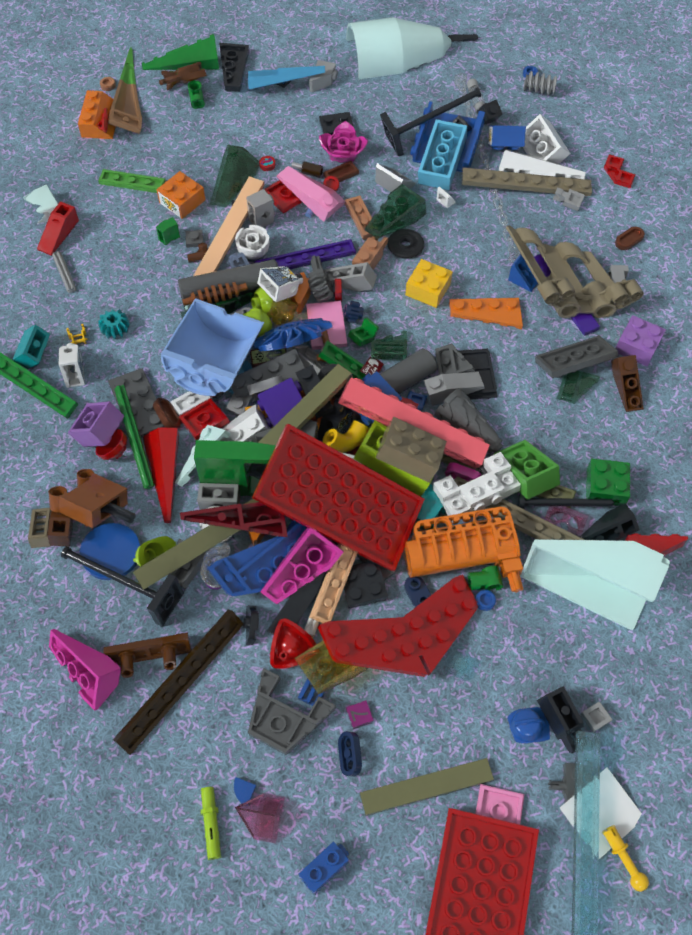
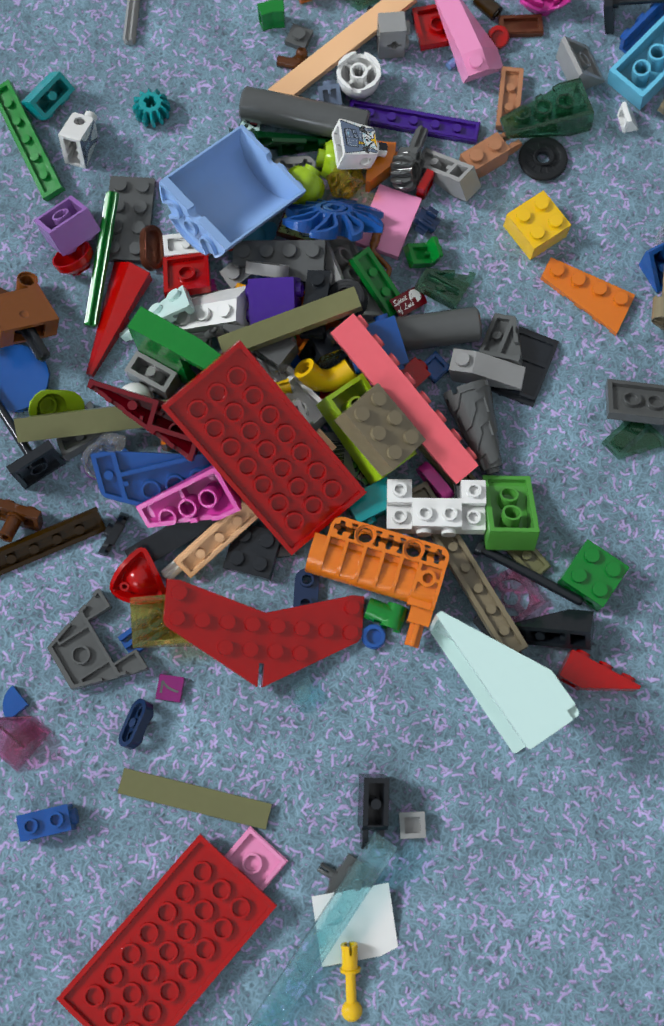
camera: 30 degrees right, 15 degrees up
yellow piece [66,324,88,344] -> none
dark orange piece [182,282,248,306] -> none
blue piece [507,707,550,744] -> none

